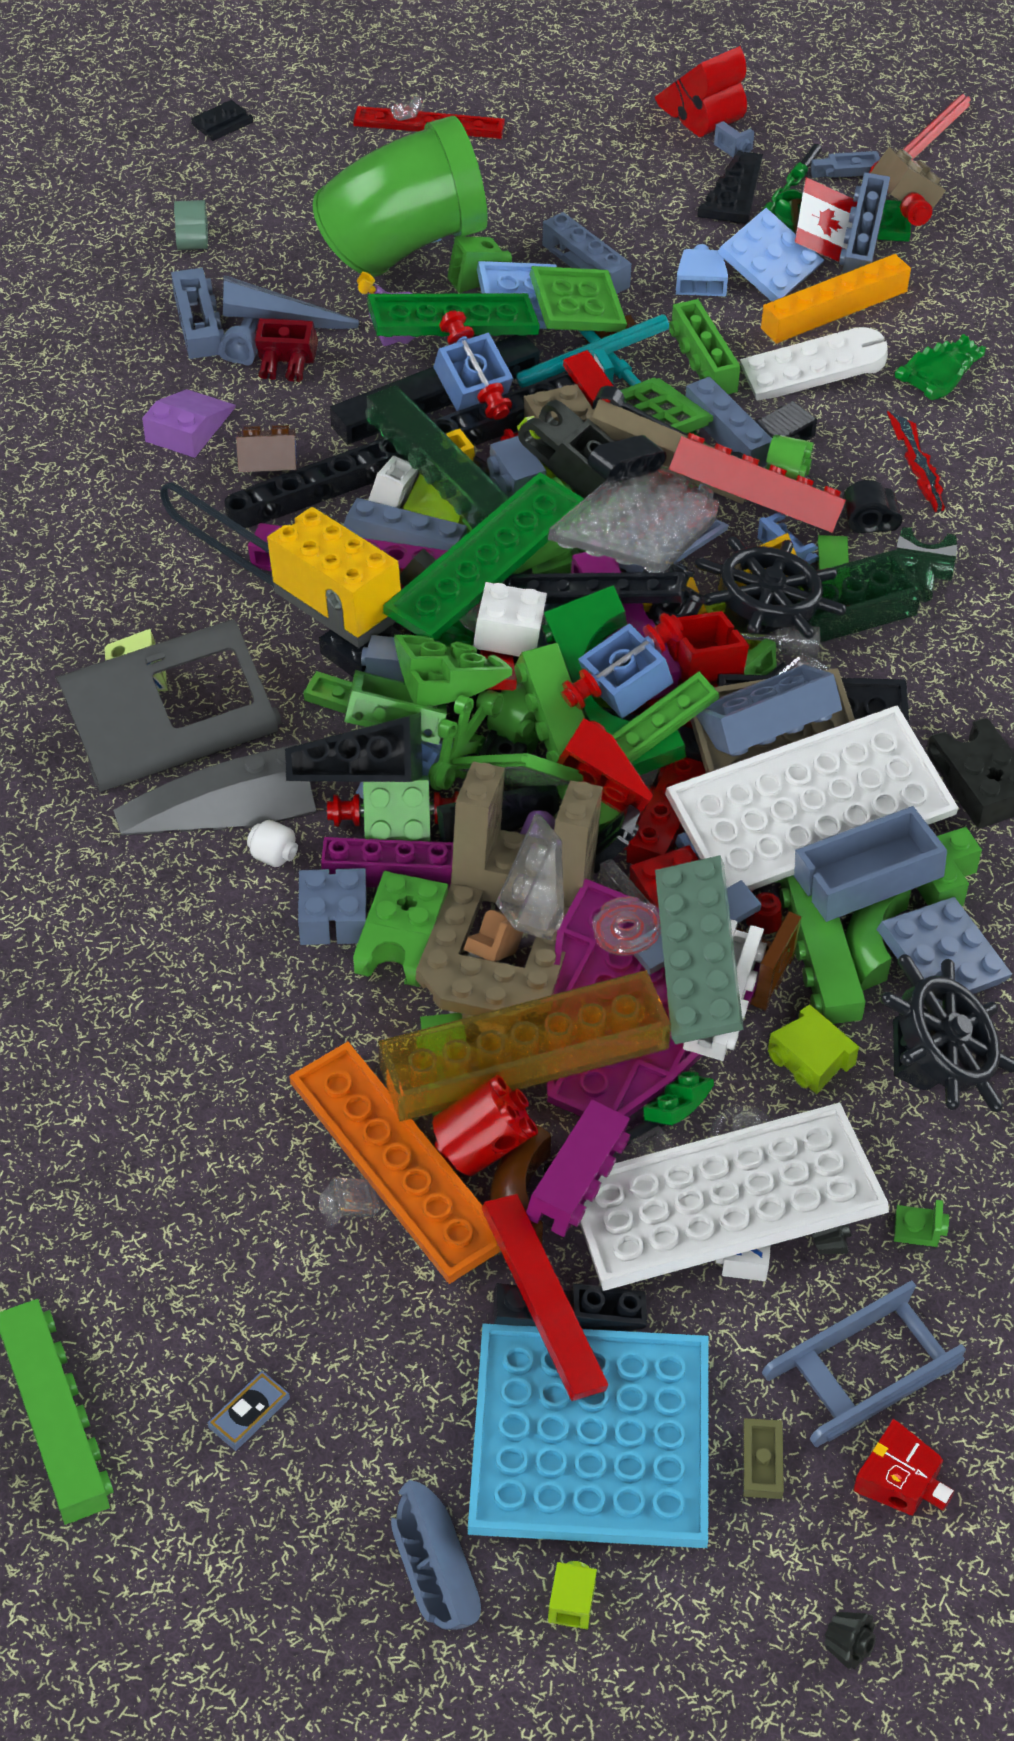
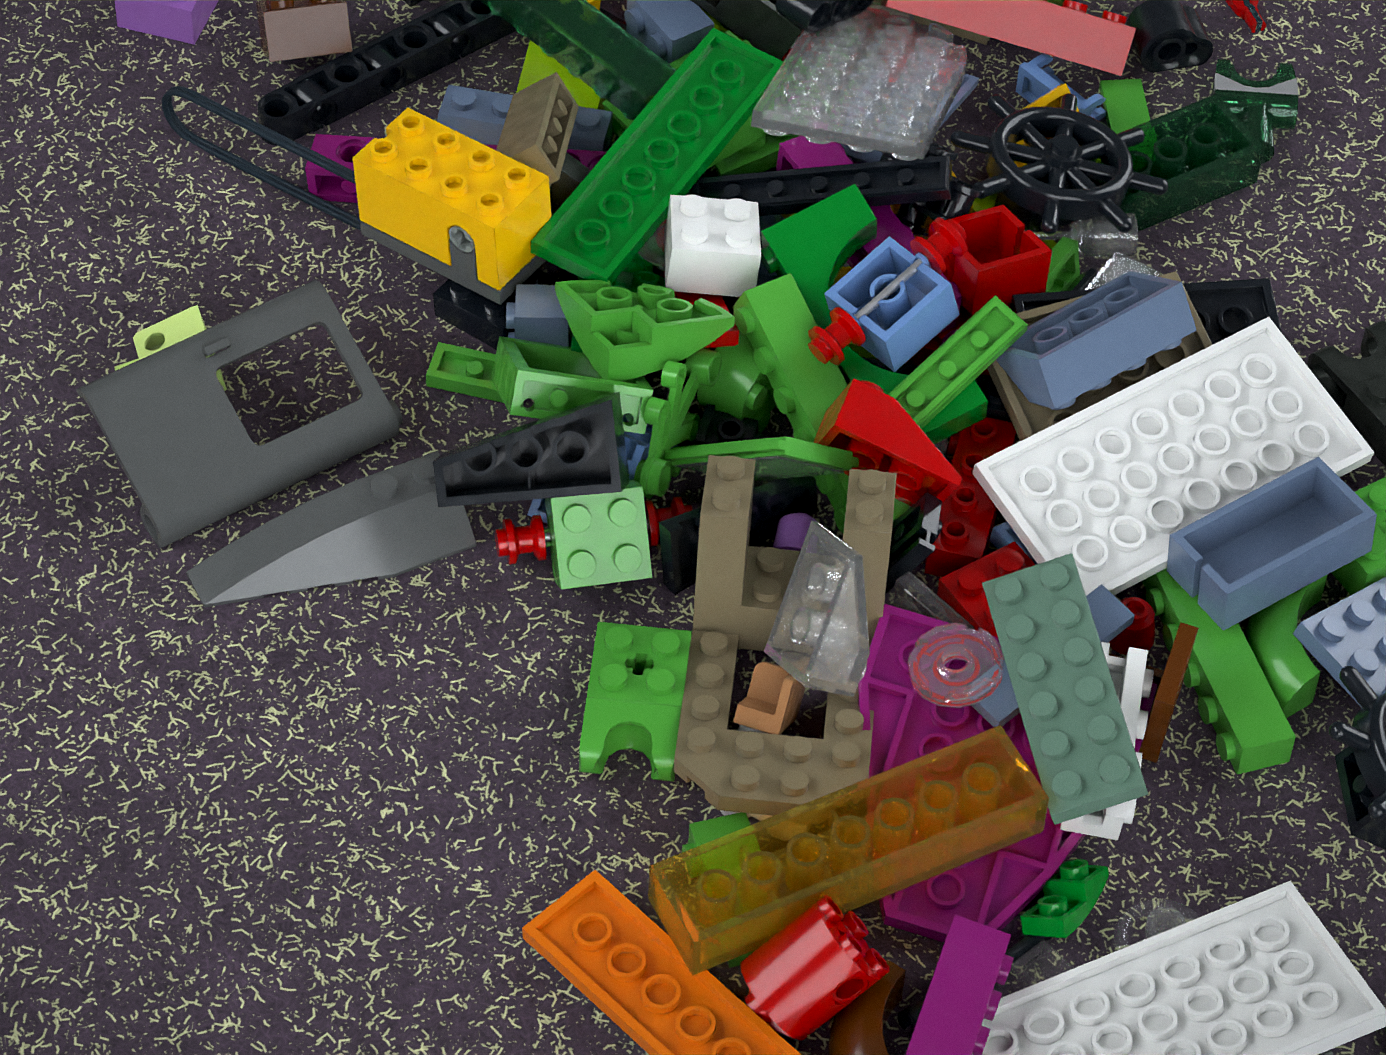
camera: 10 degrees left, 0 degrees up
white head [247,820,298,867] -> none
sand blue piece [298,868,367,945] -> none
magenta brick [321,837,453,890] -> none
white brick [368,455,419,508] -> none
lime hips [768,1004,859,1094] -> none
none -> dark tan brick [496,72,579,187]

